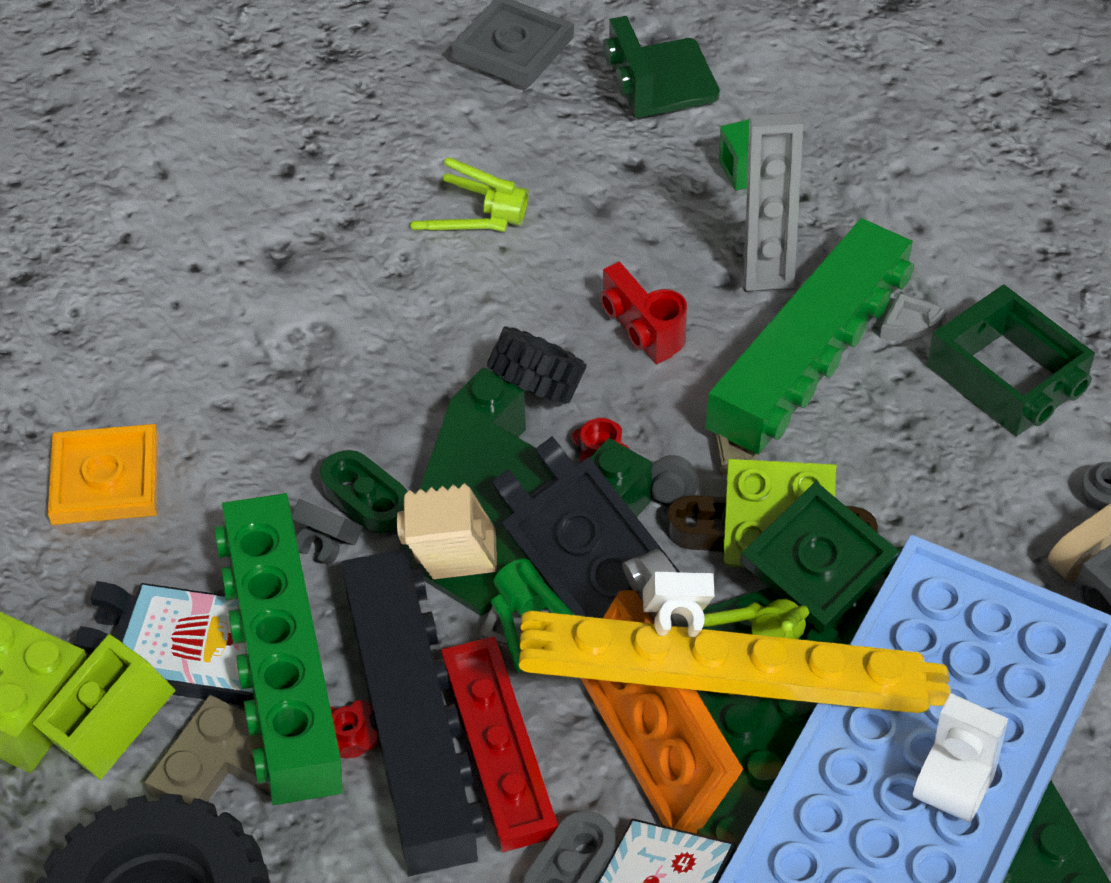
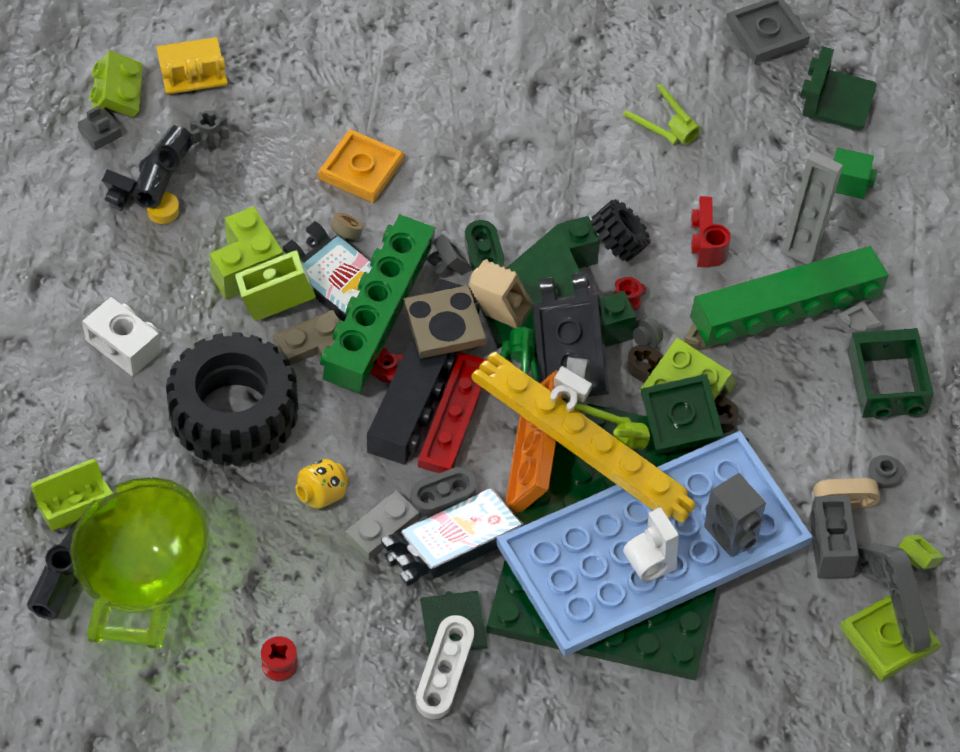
camera: 30 degrees right, 5 degrees up
none -> dark tan tile [330,213,364,240]
none -> dark tan tile [404,285,486,359]
none -> dark grey brick [704,473,766,557]

